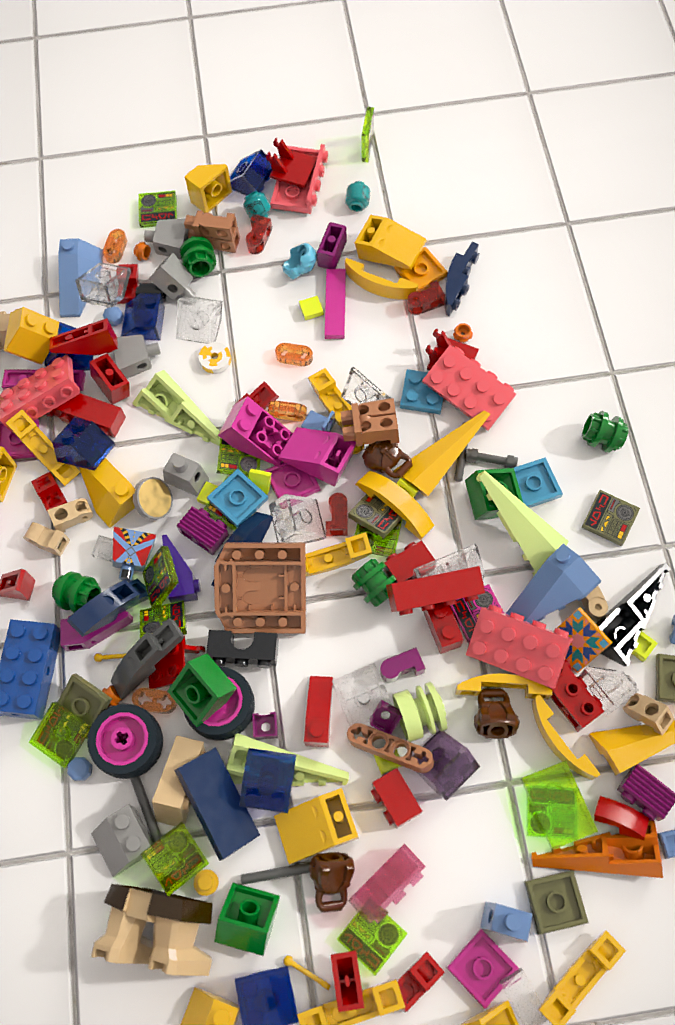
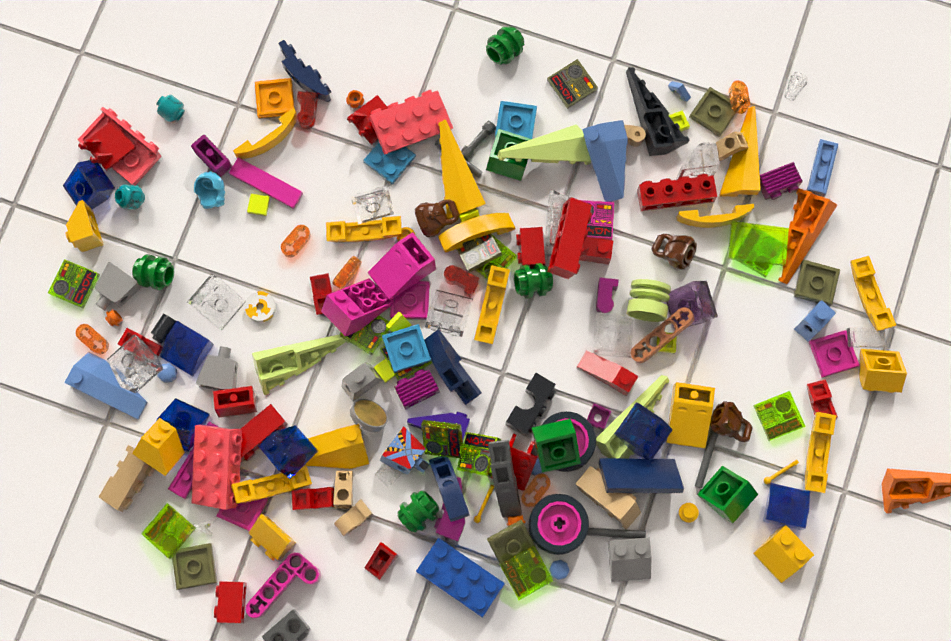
camera: 65 degrees left, 10 degrees up
red slope [49,318,118,355] -> none
tan piece [91,884,213,976] -> none
clear neon green tile [140,822,209,896] -> none
light grey torso [149,253,196,302] -> none
nougat hips [184,210,240,253] -> none
nougat wedge [214,542,306,633] -> none
clear red leg [246,214,272,254] -> none
medium blue bracket [301,410,335,432] -> none
red slope [330,950,365,1013] -> none
nougat hips [341,398,399,446] -> none
clear pink brick [349,843,426,925] -> none
yellow slope [354,215,426,270] -> none
clear neon green tile [362,106,374,163] -> none
magenta piece [369,699,402,735] -> none
red brick [370,768,423,829] -> none
yellow slope [455,674,552,700] -> none
coral bracket [466,604,573,689] -> none
tile [554,607,612,673] -> none
red slope [594,796,649,840] -> none

